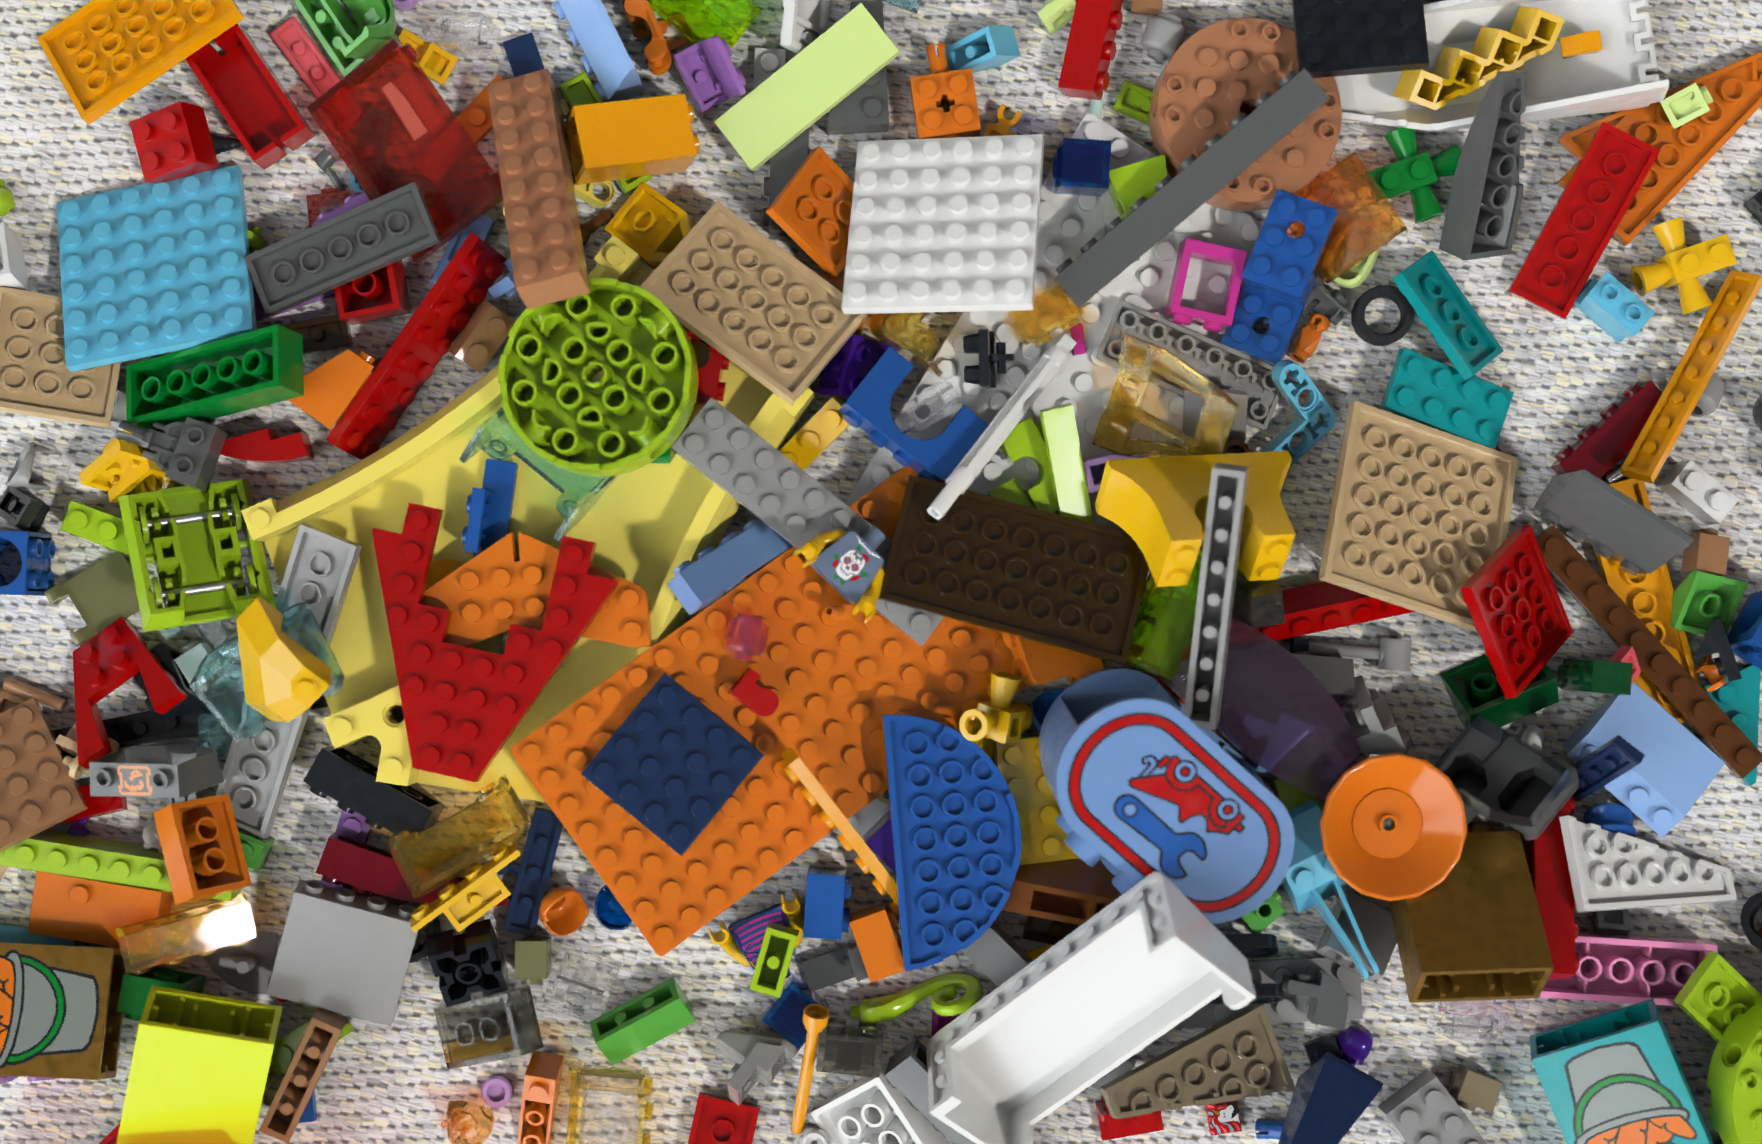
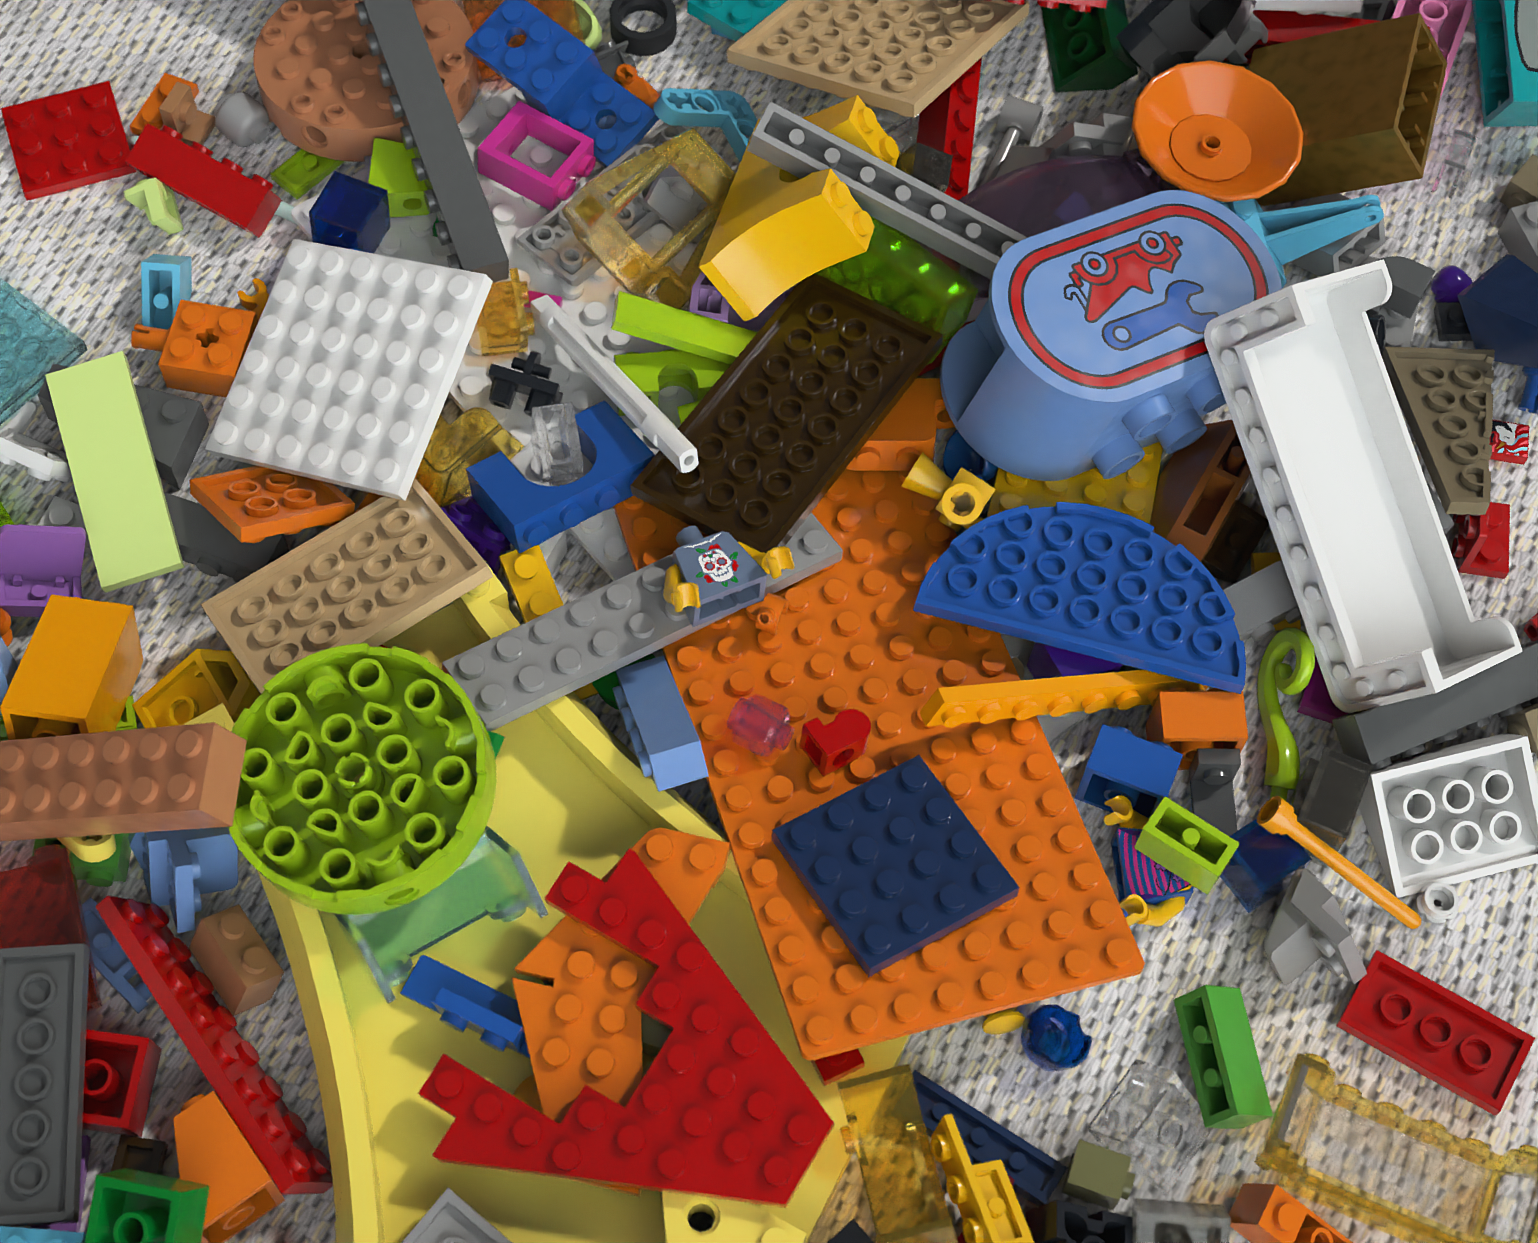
camera: 70 degrees left, 25 degrees down
orange hair [539,886,589,936] -> none

